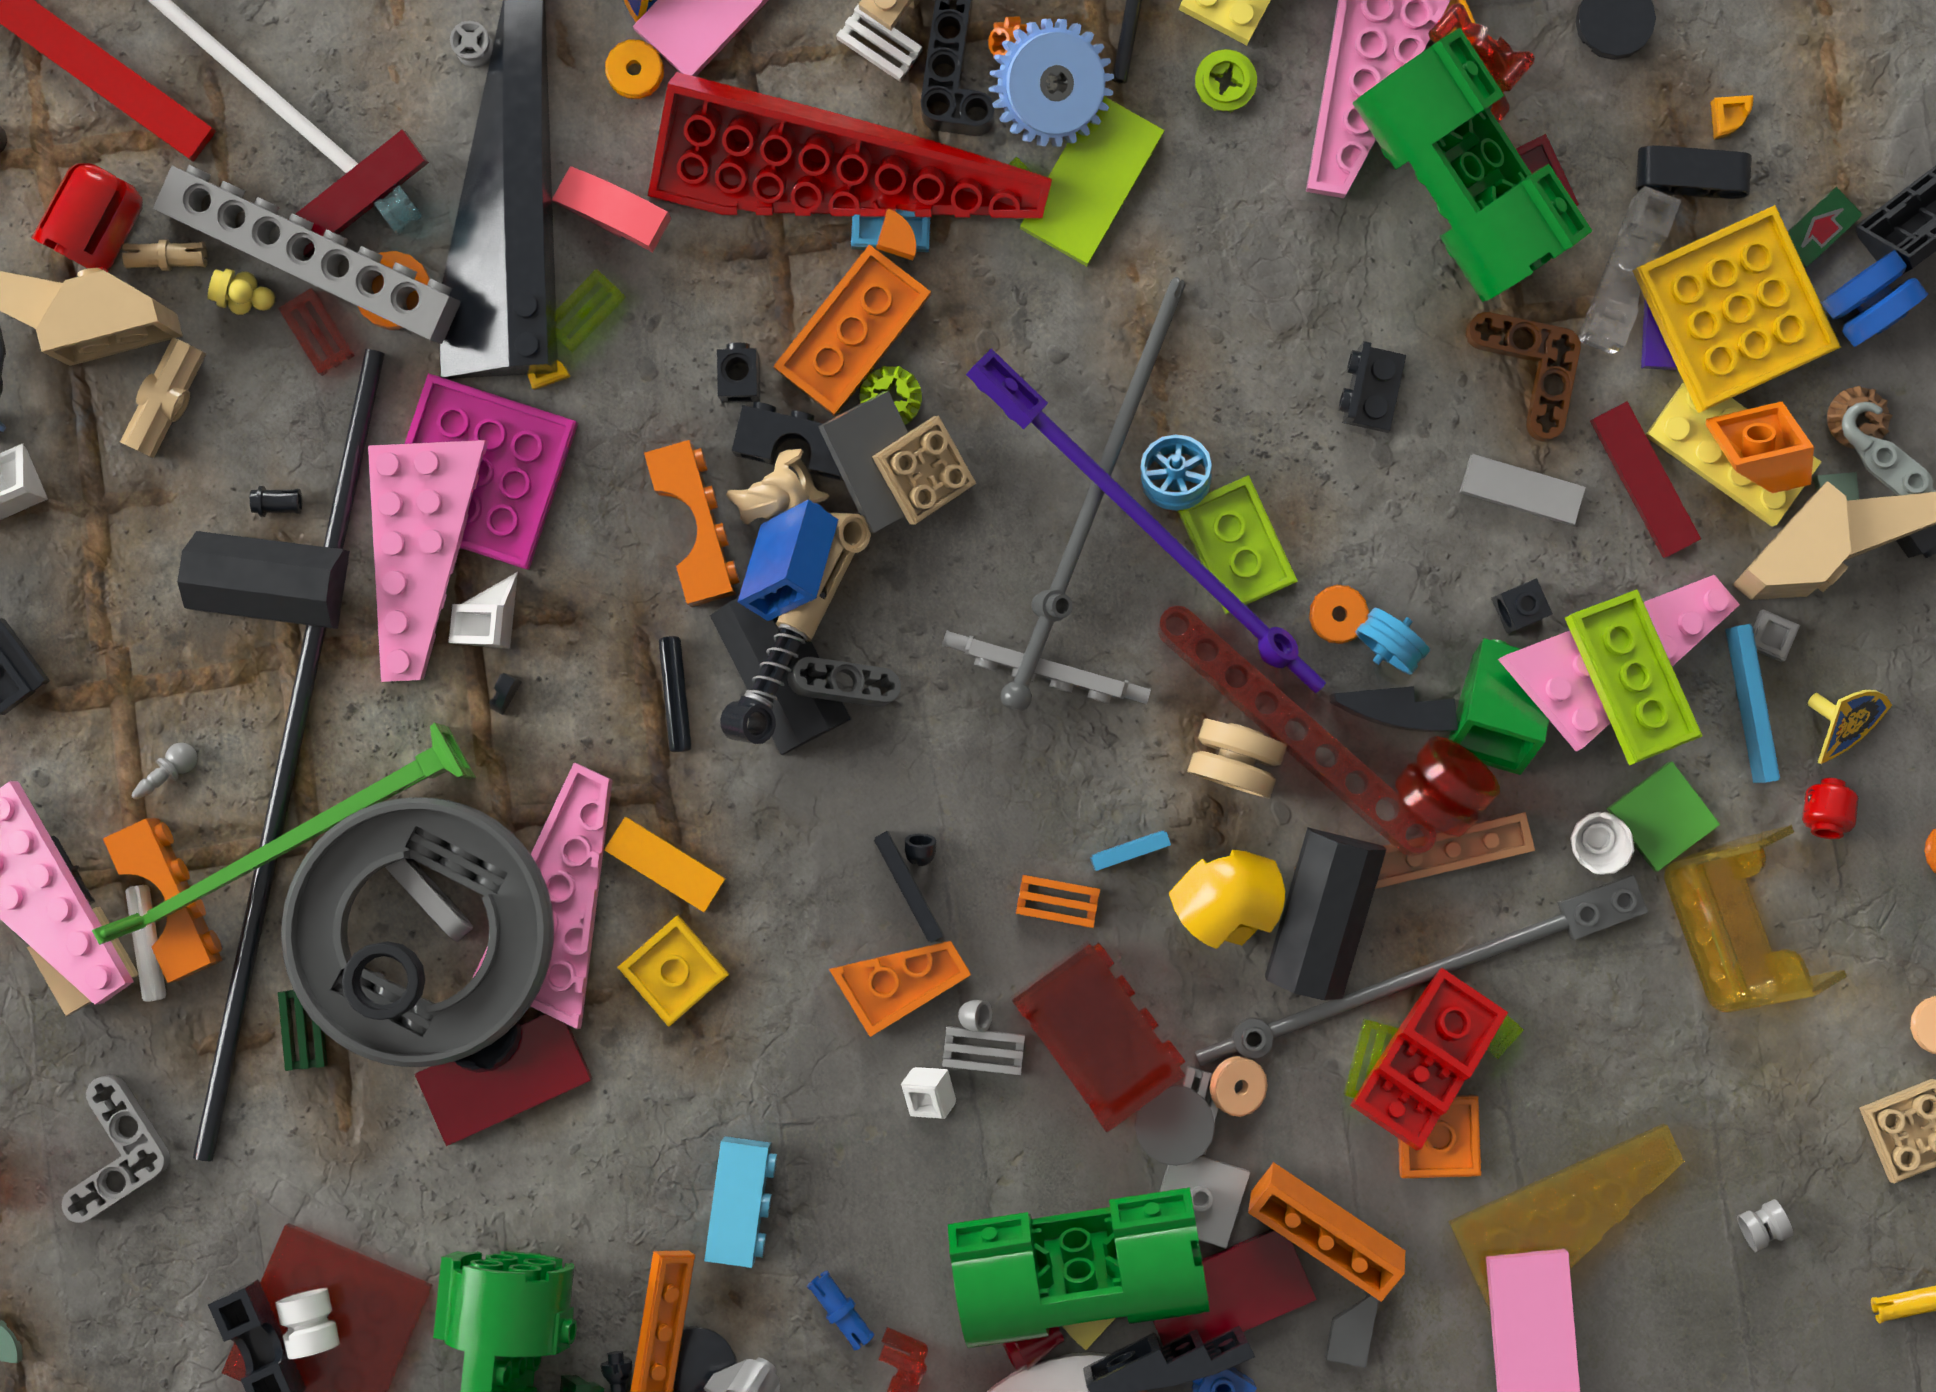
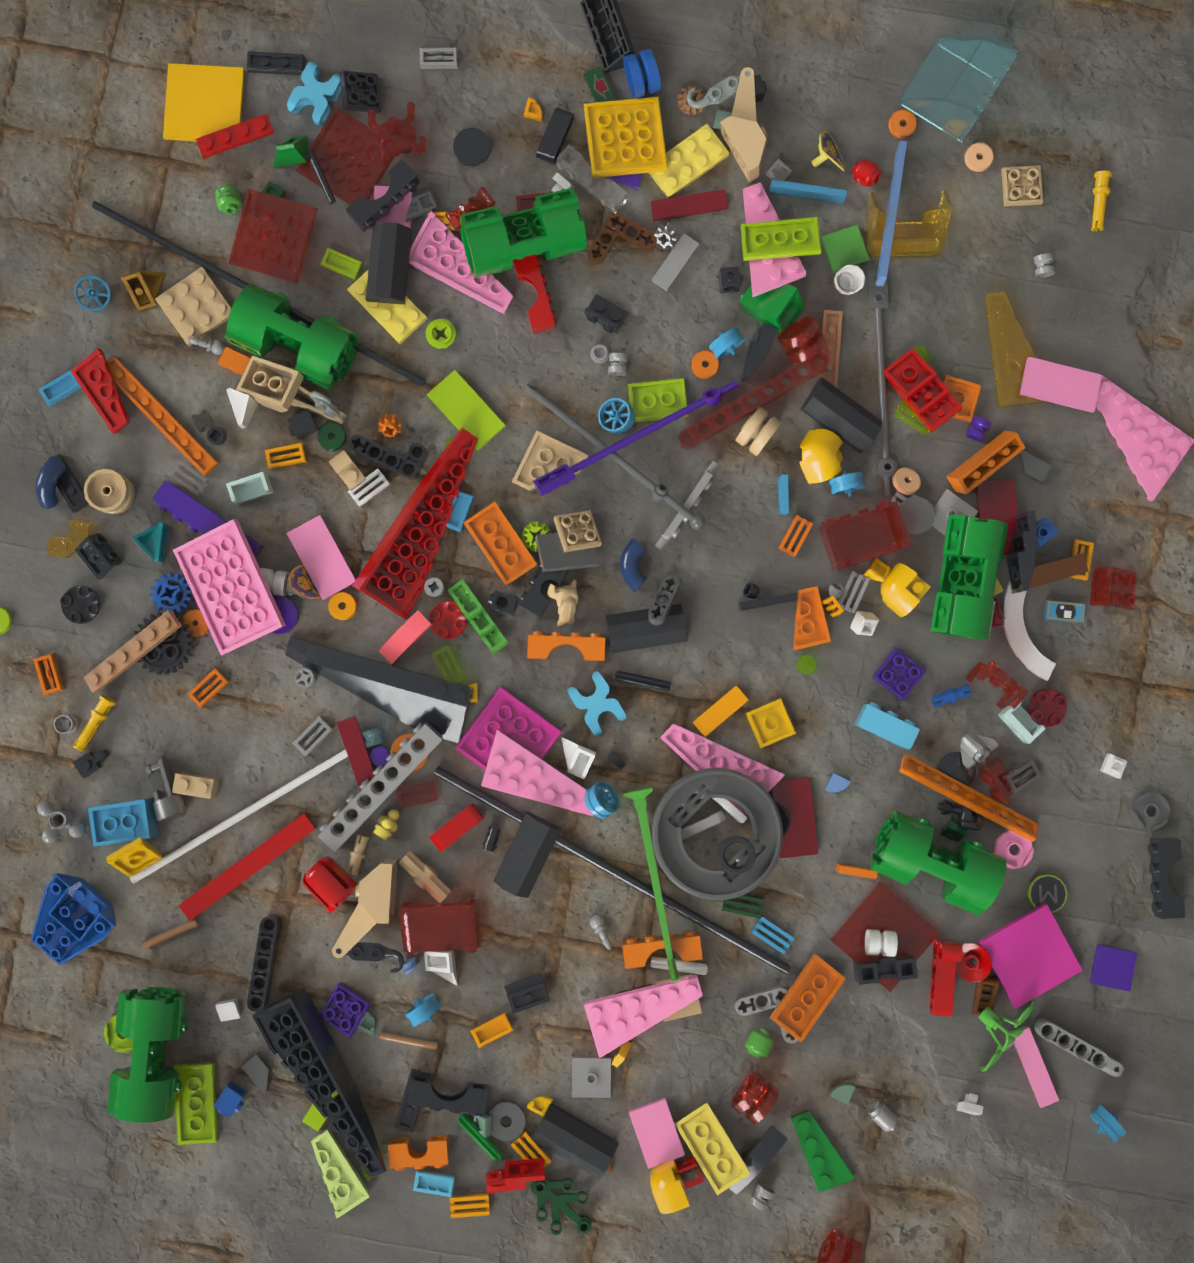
camera: 80 degrees left, 0 degrees up
piece [720,513,871,744] -> none
blue brick [737,499,839,621] -> none
orange tile [876,209,916,261] -> none
light blue gear [989,18,1114,147] -> none
orange slope [1706,401,1814,493] -> none
none -> light grey tile [292,716,334,757]
none -> dark purple tile [370,746,390,766]
none -> clear red windscreen [398,899,481,956]
none -> light grey wheel [424,578,445,598]
none -> red dish [429,601,467,639]
none -> red beam [429,803,484,853]
none -> bright green slope [447,579,509,655]
none -> tan plate [512,431,588,491]
none -> red arch [513,254,557,334]
none -> white tile [552,173,575,192]
none -> medium azure piece [567,671,626,737]
none -> dark azure wheel [584,781,620,819]
none -> light grey plate [590,344,609,364]
none -> light grey wheel [608,353,628,376]
none -> dark blue cylinder [620,539,647,592]
none -> light grey gear [654,223,679,249]
none -> white tile [712,798,747,823]
none -> bright green head [745,1028,774,1059]
none -> dark azure tile [751,916,794,954]
none -> orange plate [769,954,846,1043]
none -> clear neon green tile [796,655,816,674]
none -> light orange tile [821,595,844,617]
none -> medium blue tile [824,773,851,792]
none -> dark azure wheel [829,470,866,497]
none -> orange tile [835,863,878,879]
none -> yellow slope [863,558,892,582]
none -> dark purple tile [872,647,926,701]
none -> medium blue tile [876,141,907,286]
none -> yellow brick [880,563,930,617]
none -> dark purple wheel [966,417,991,442]

